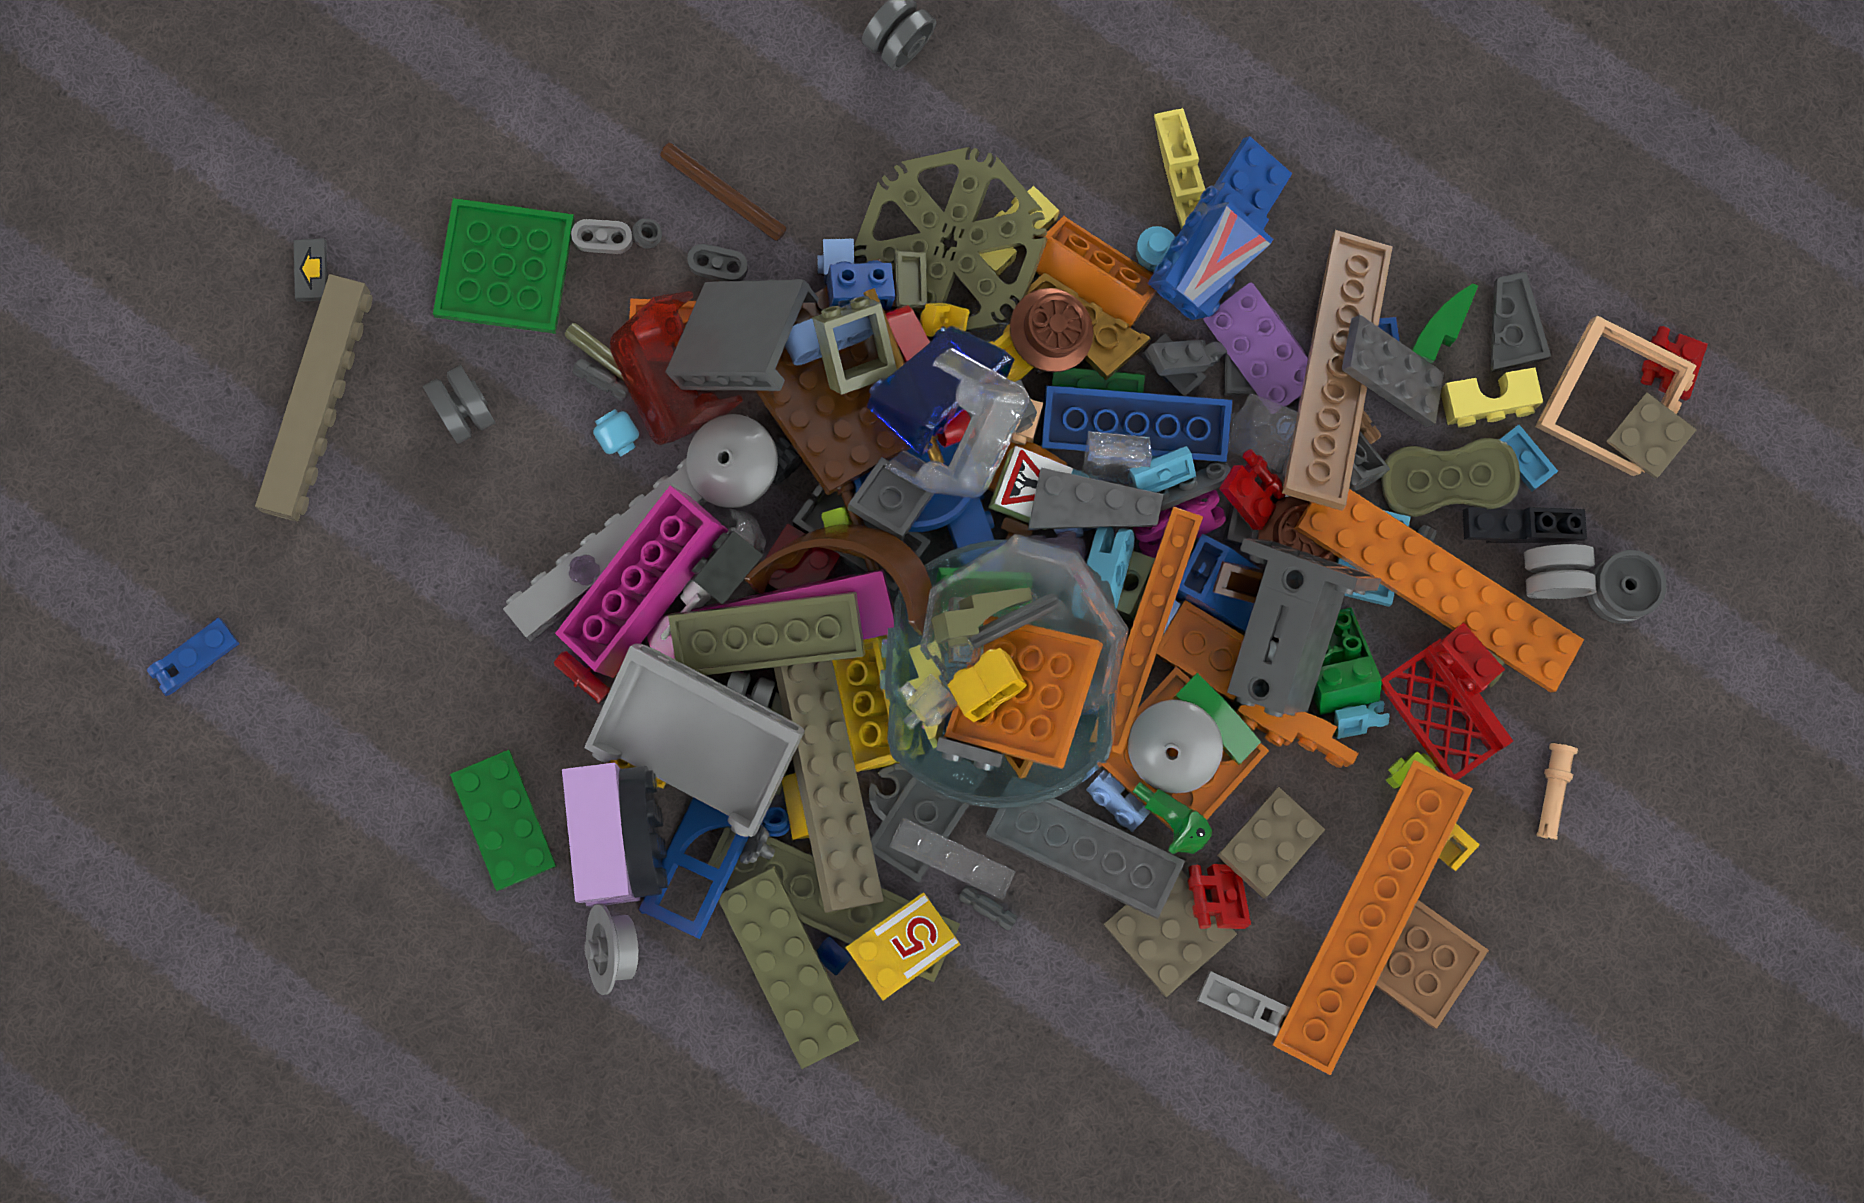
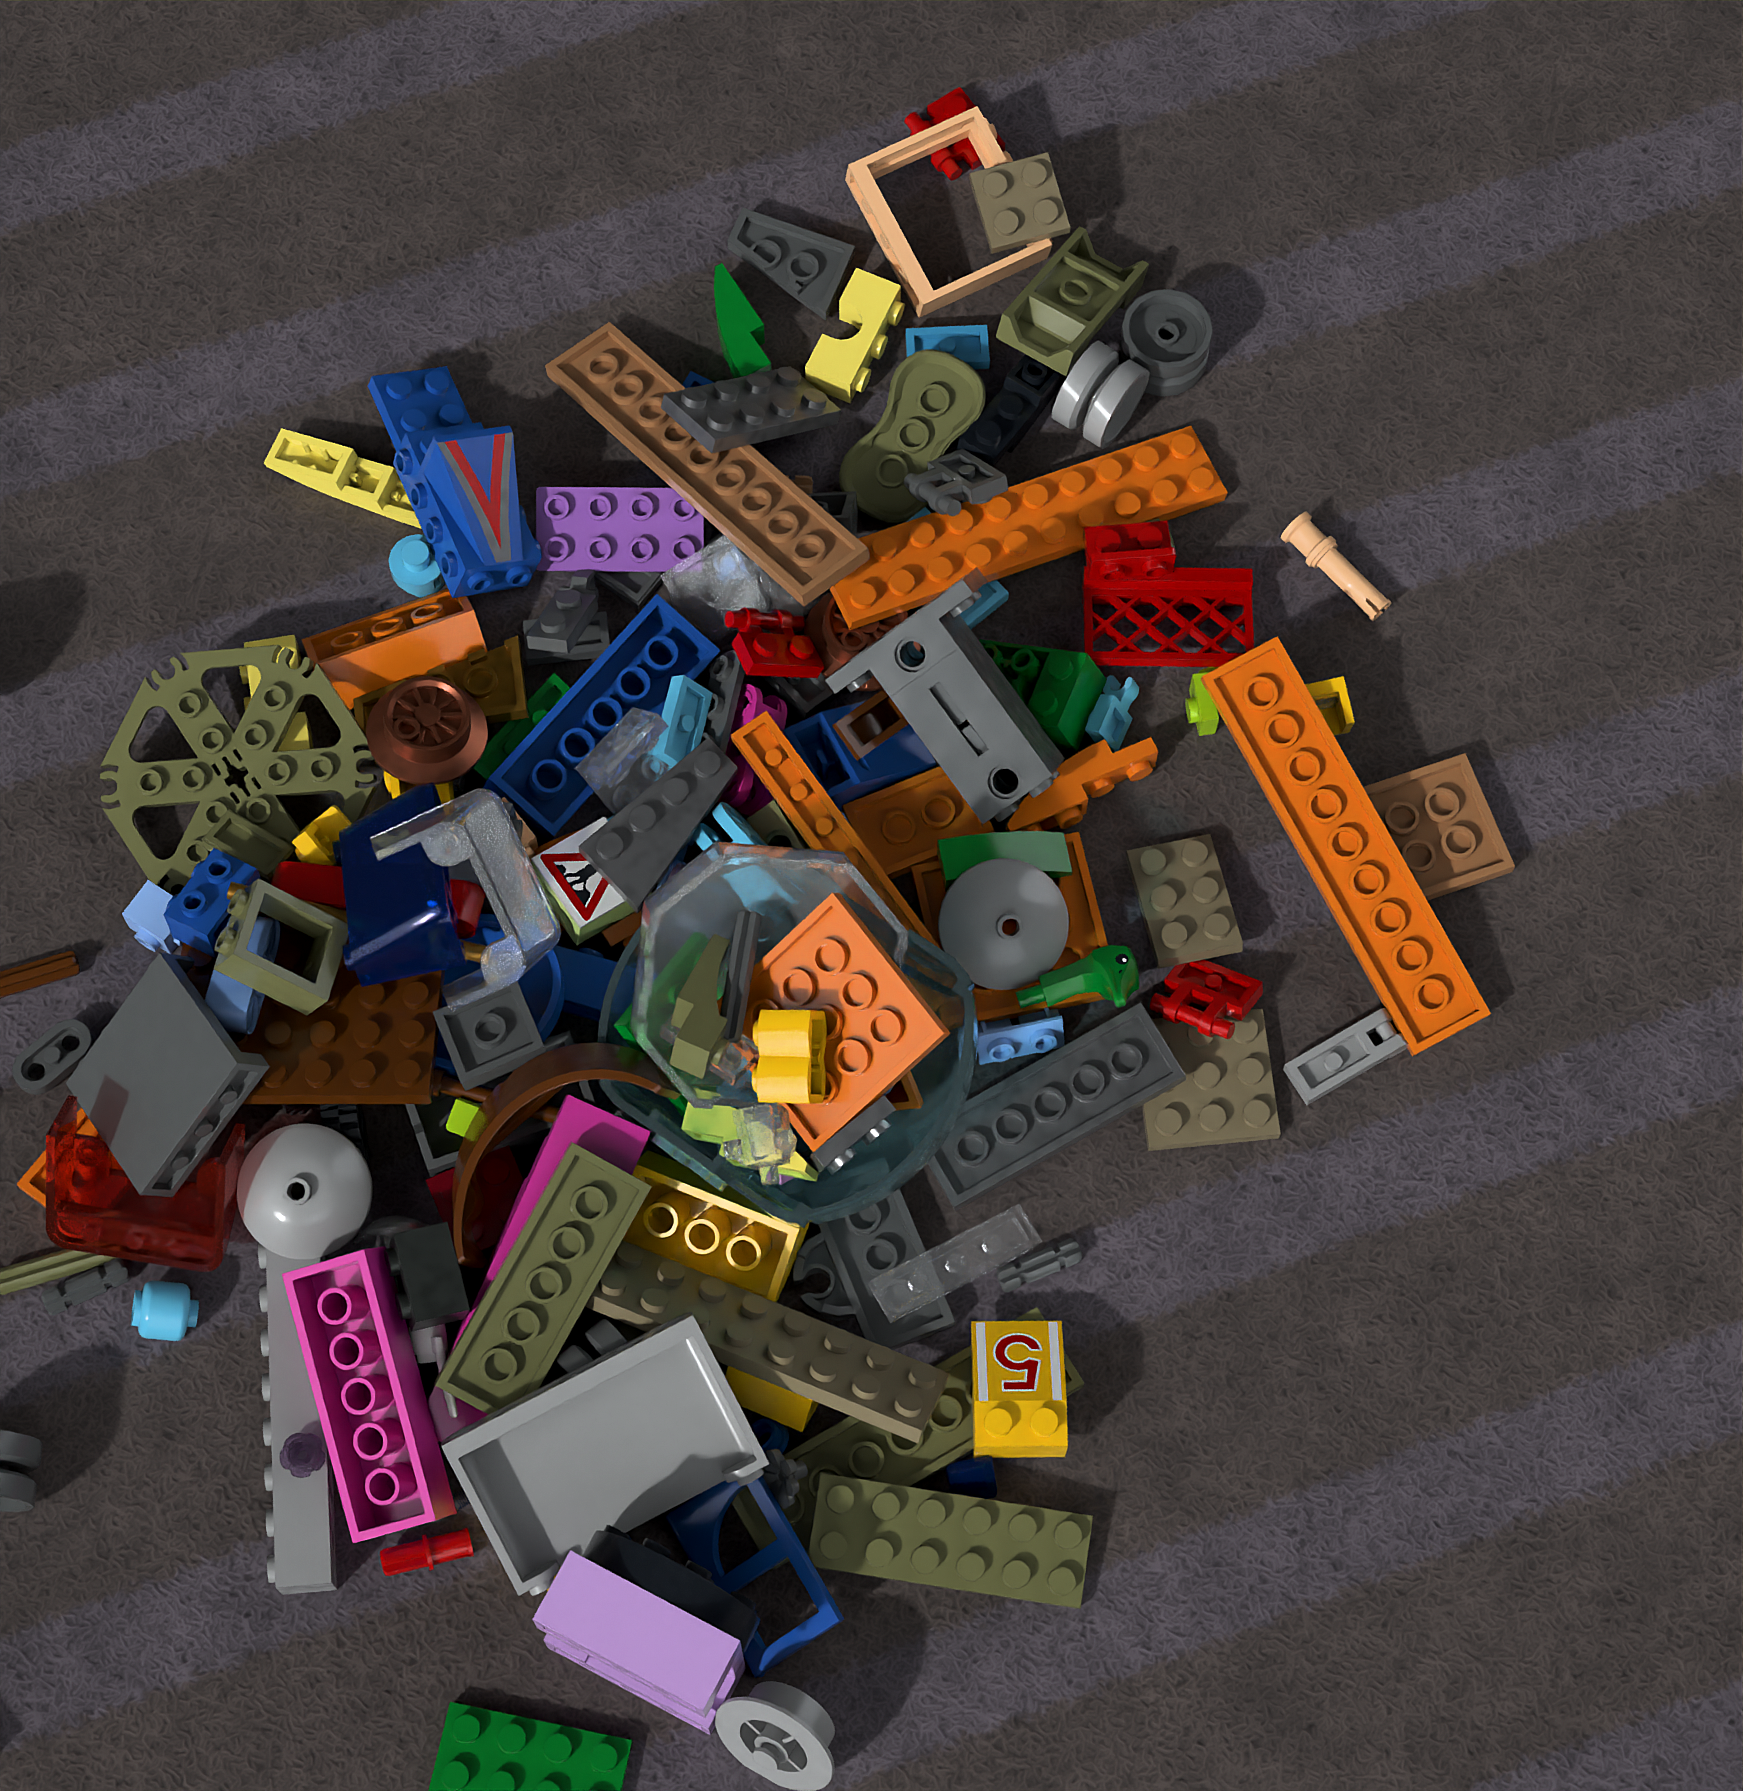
camera: 45 degrees left, 10 degrees down
none -> dark grey plate [904,448,1008,516]
none -> olive piece [995,226,1149,376]

